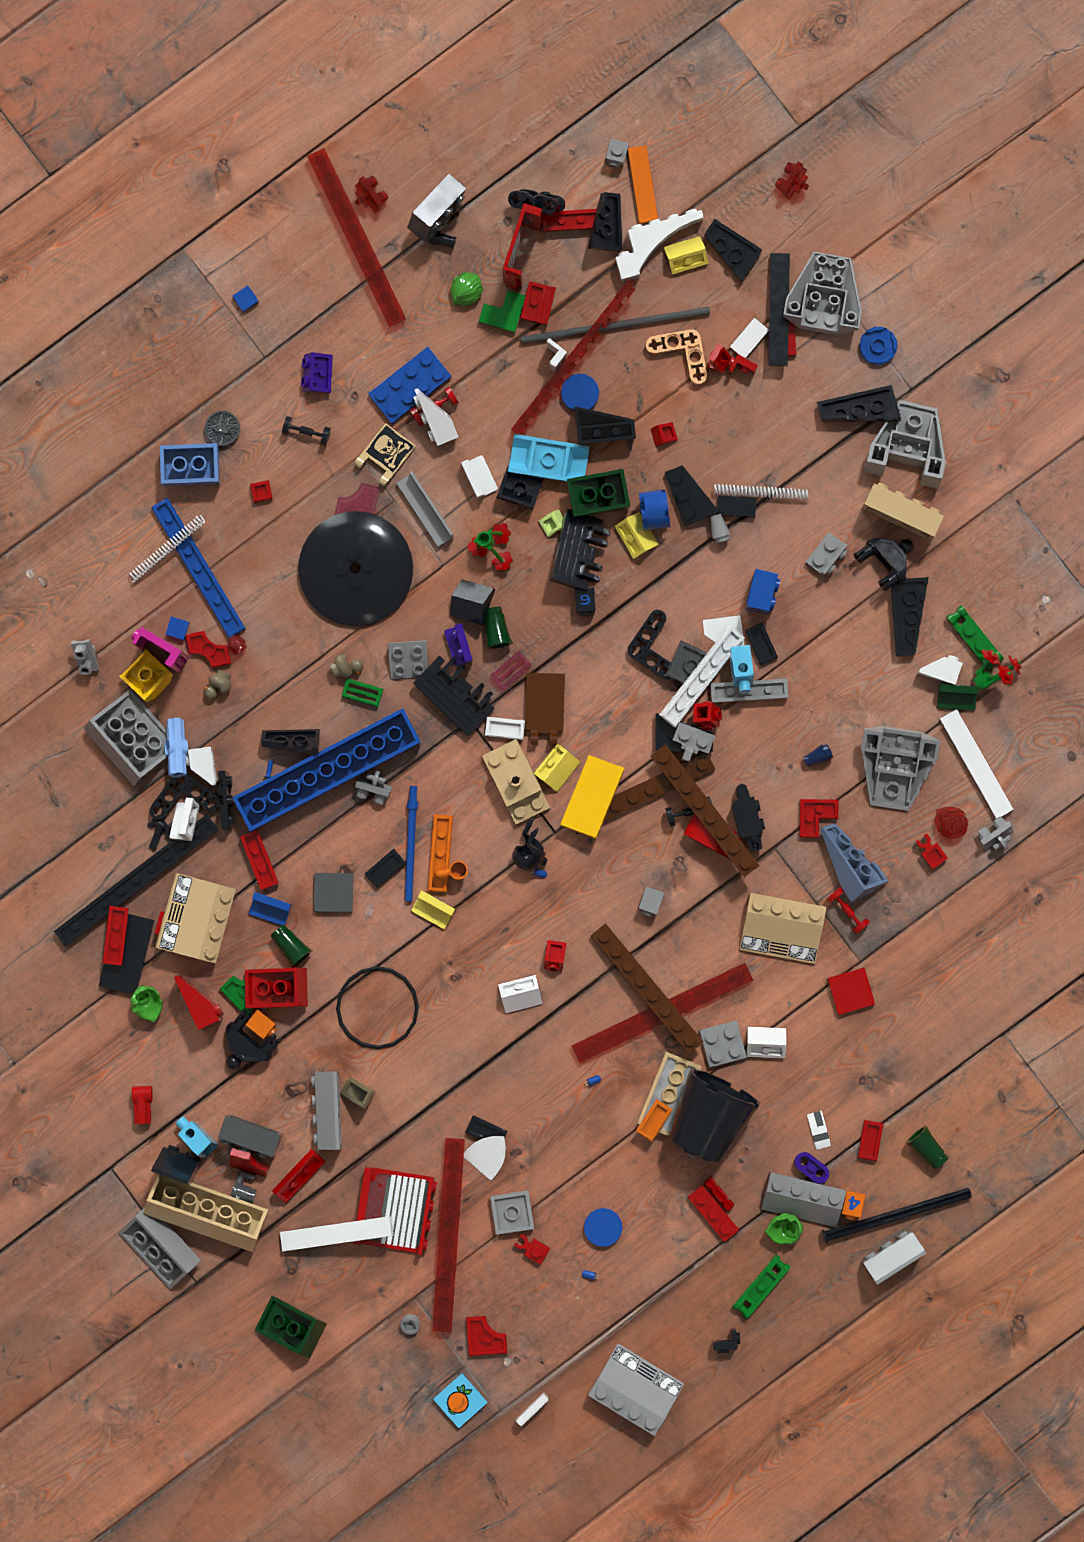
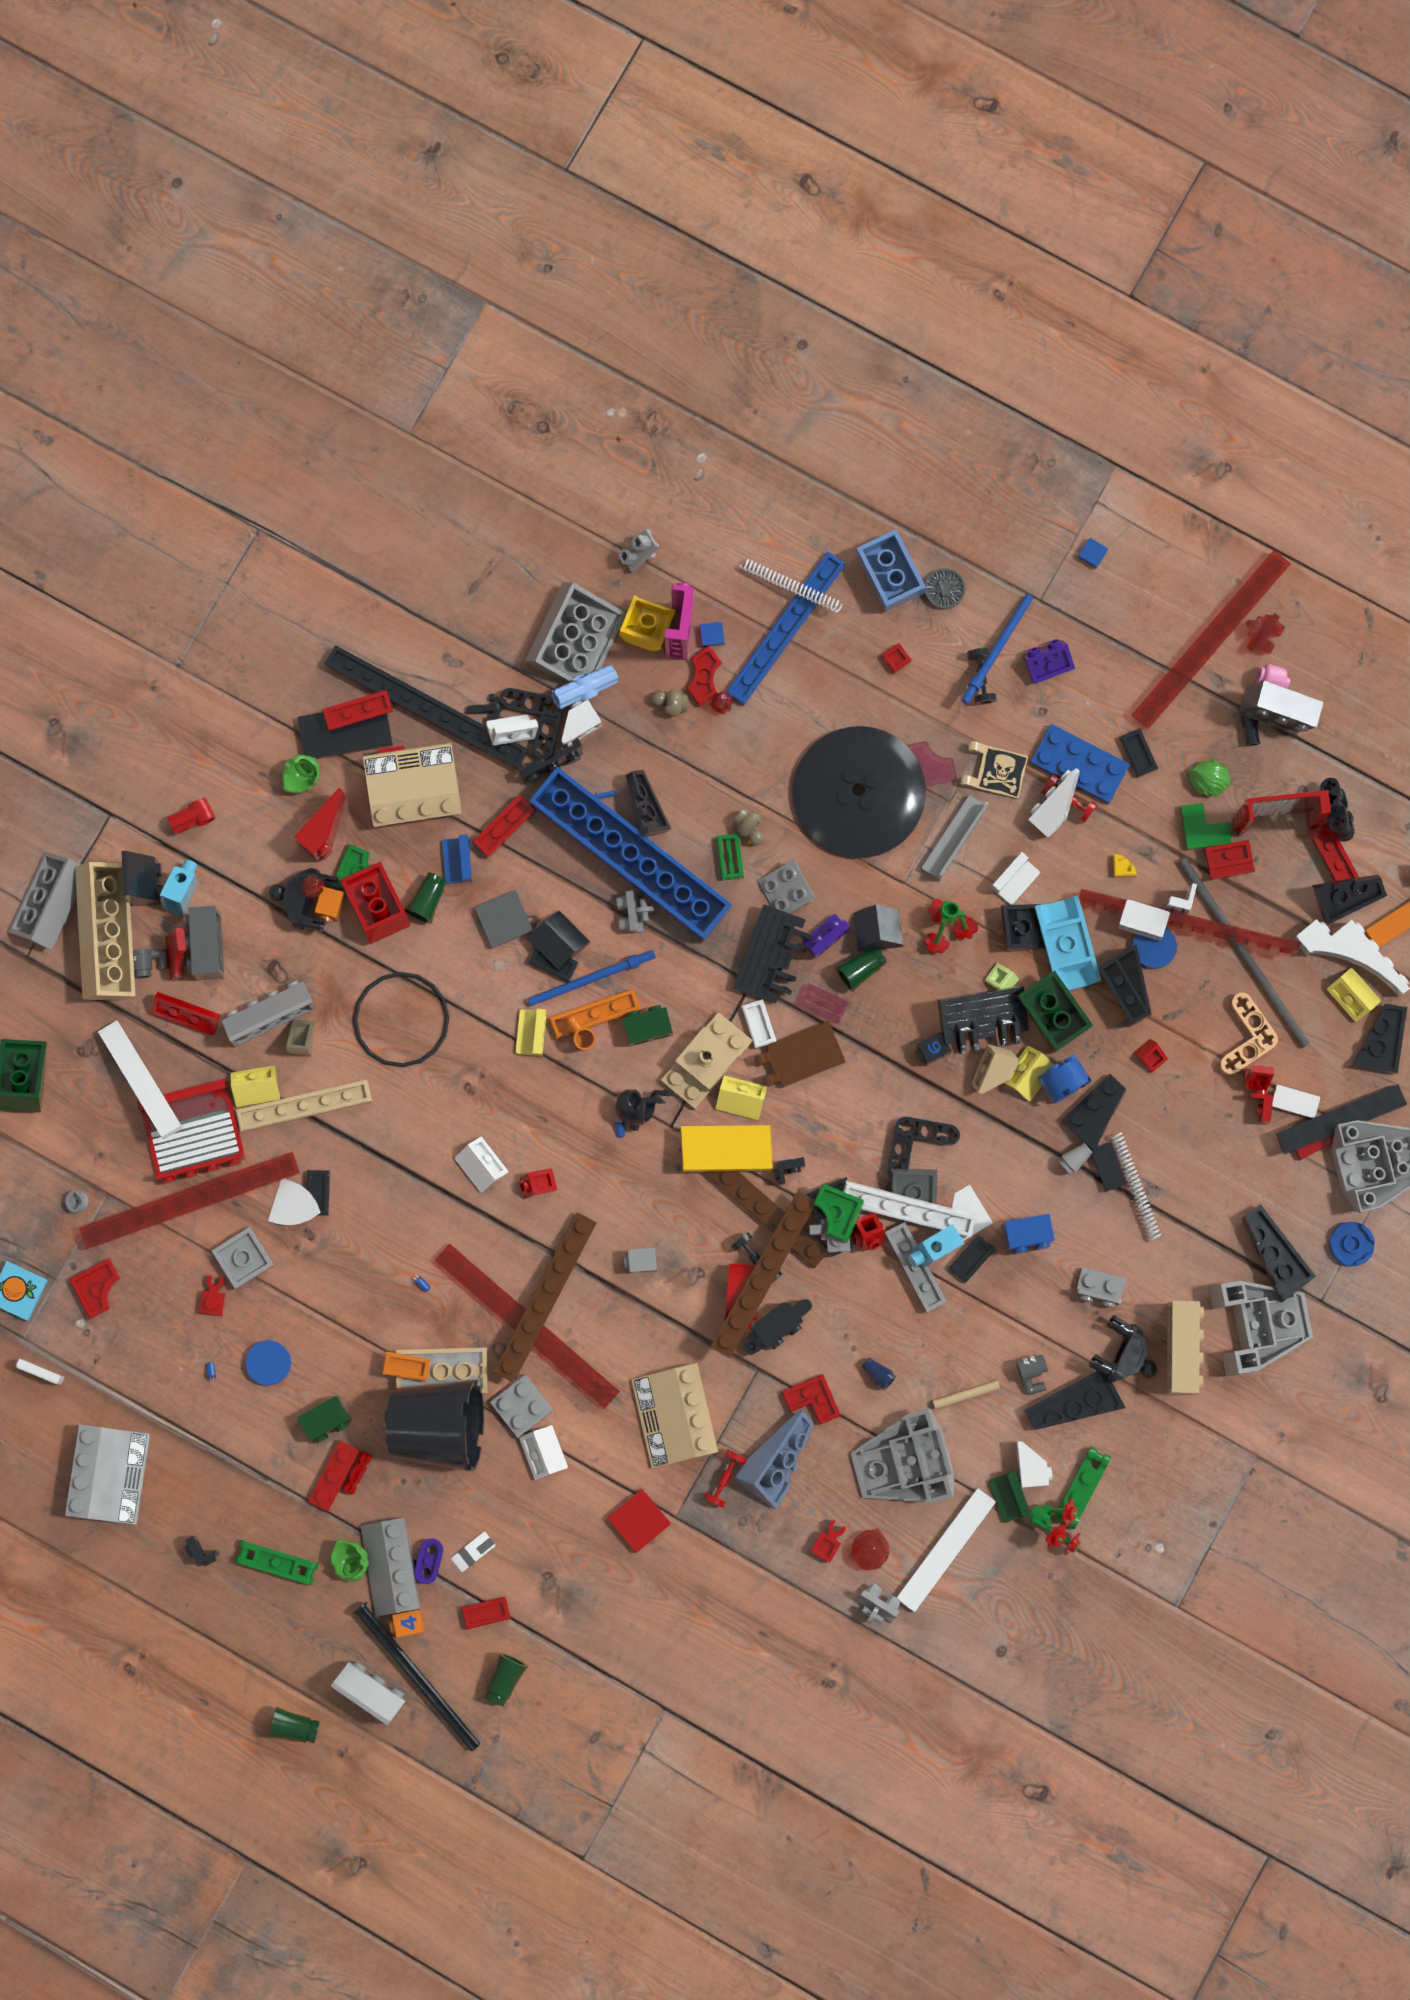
camera: 60 degrees right, 5 degrees down
none -> light yellow panel [231,1065,280,1107]
none -> tan tile [236,1080,373,1132]
none -> dark green plant [269,1706,320,1743]
none -> dark green brick [297,1396,351,1444]
none -> clear red plate [302,875,325,898]
none -> black slope [527,910,590,971]
none -> dark green brick [623,1005,673,1047]
none -> black bracket [773,1157,805,1185]
none -> green tile [814,1184,865,1243]
none -> tan bar [933,1380,1000,1409]
none -> blue bar [961,594,1033,704]
none -> tan slope [971,1044,1019,1094]
none -> dark grey piece [1016,1354,1048,1395]
none -> yellow tile [1113,854,1137,877]
none -> white panel [1118,900,1170,941]
none -> black tile [1119,728,1158,778]
none -> bright pink head [1255,664,1290,689]

